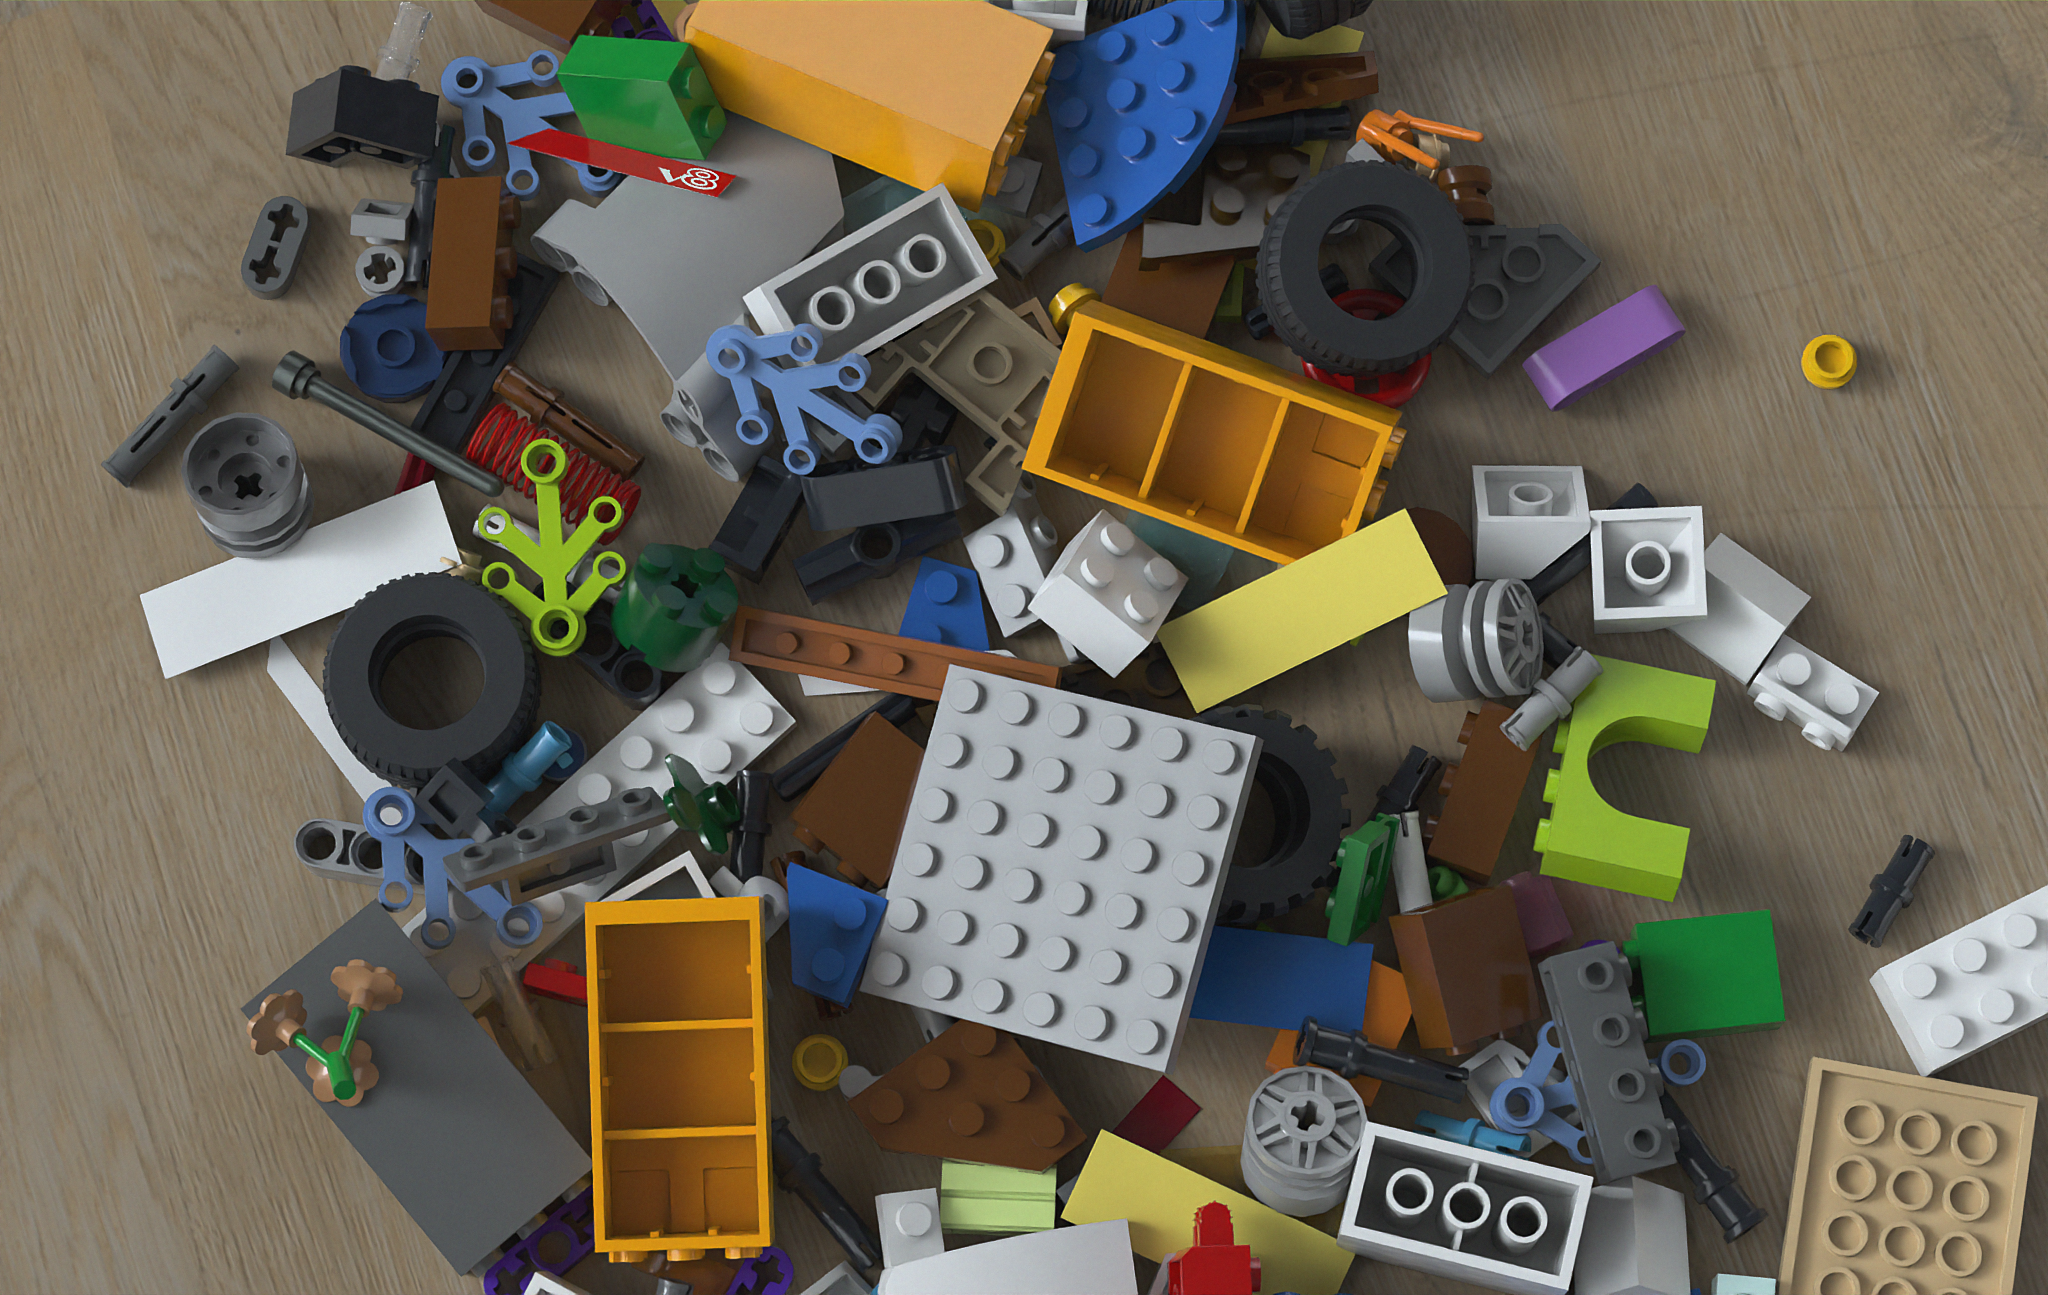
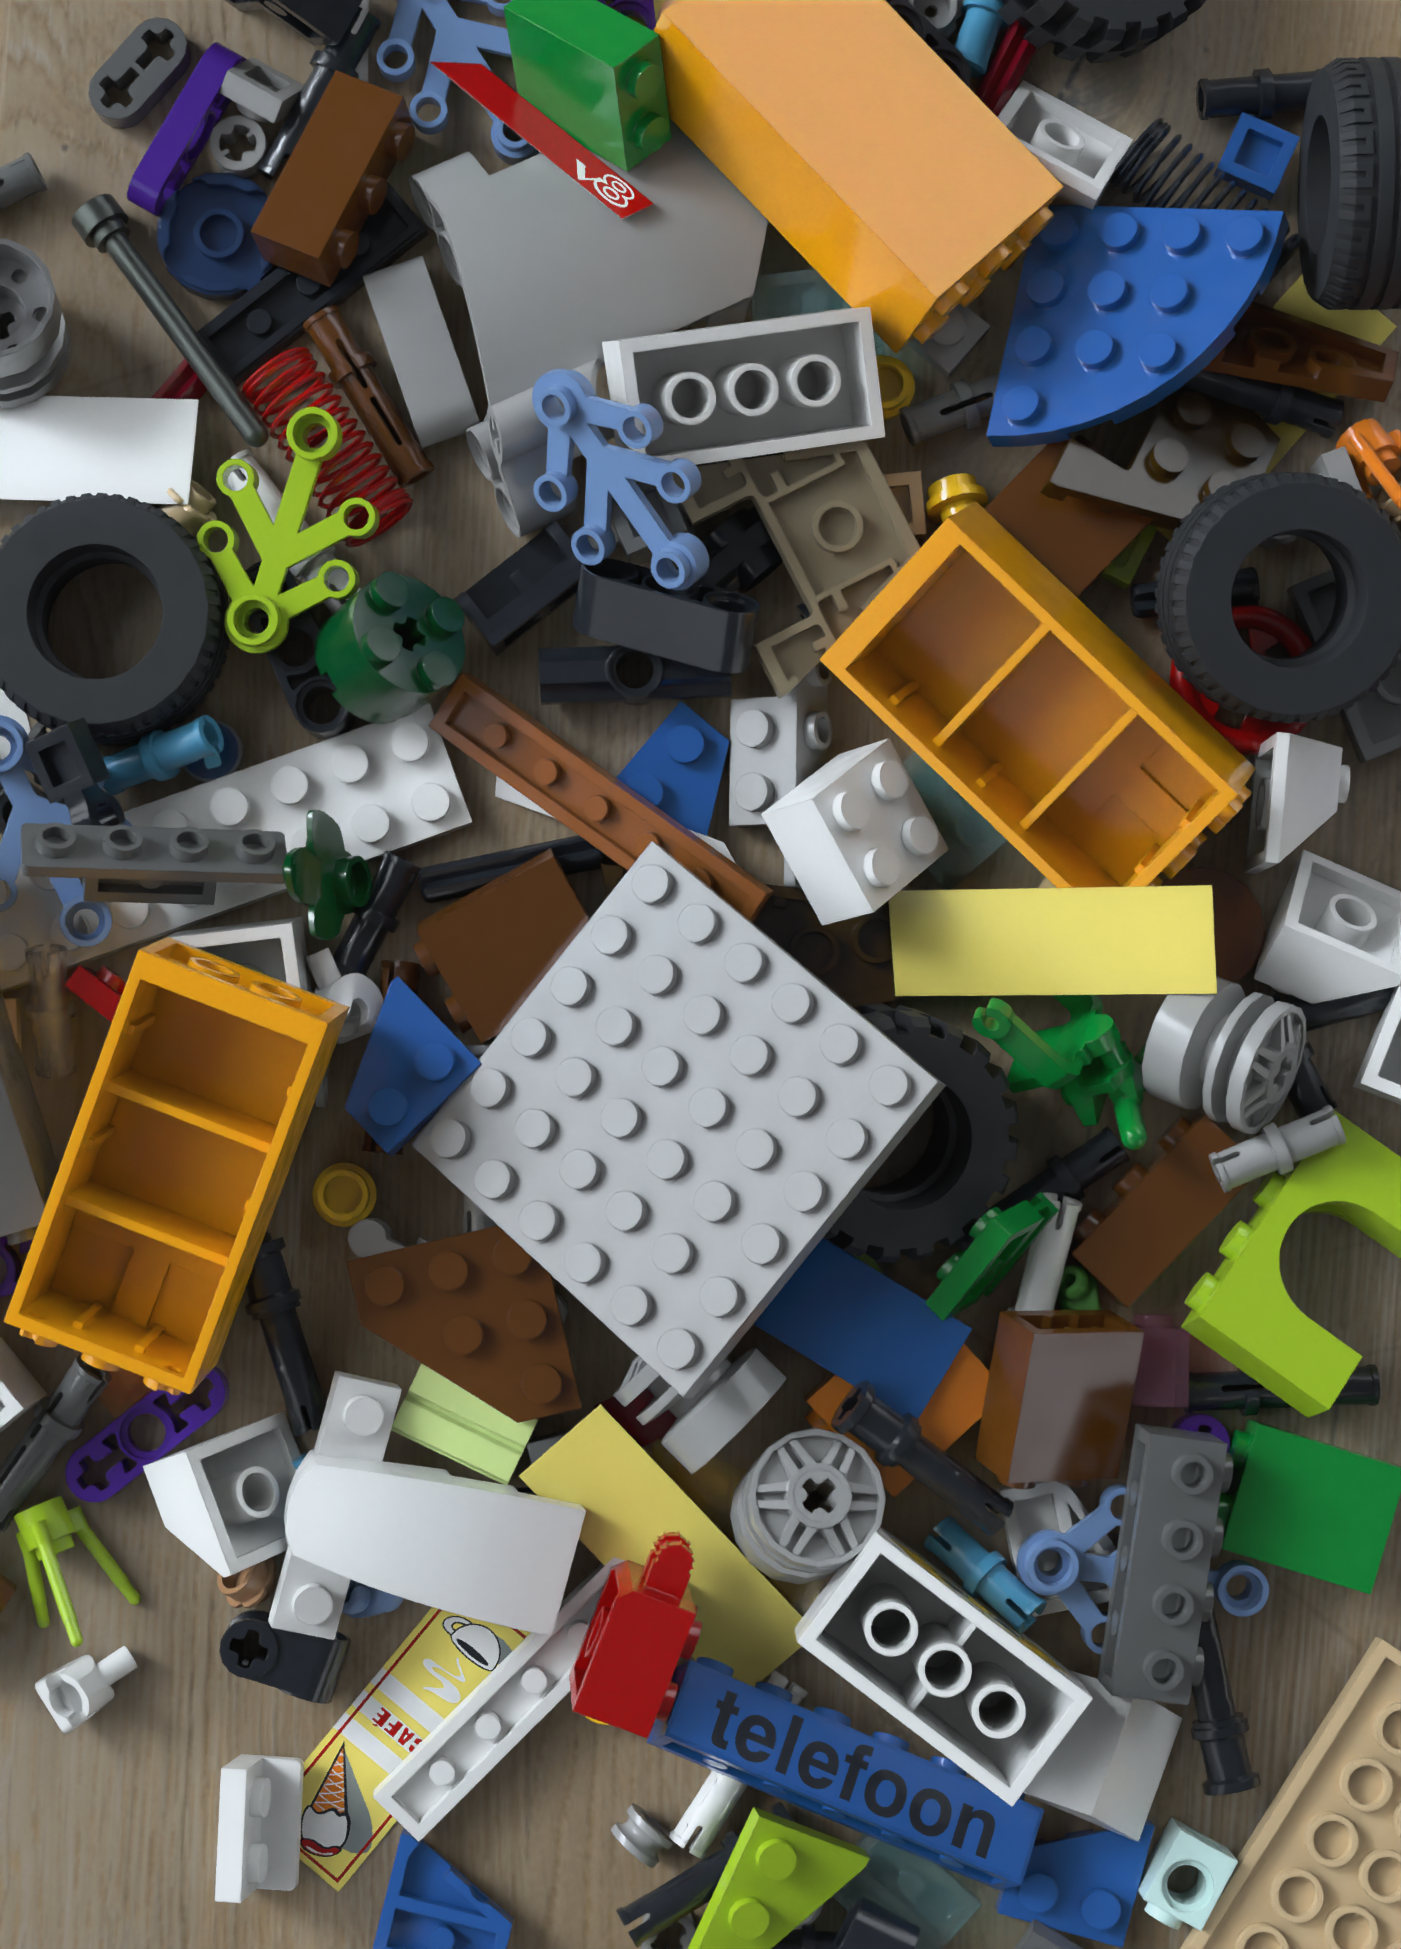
camera: 20 degrees right, 10 degrees up
none -> dark purple beam [127,42,247,217]
none -> light grey beam [363,256,480,448]
none -> light grey wheel [613,1348,786,1474]
none -> green piece [972,995,1147,1150]
none -> black pin [1181,1364,1380,1416]
none -> white slope [1244,732,1350,874]

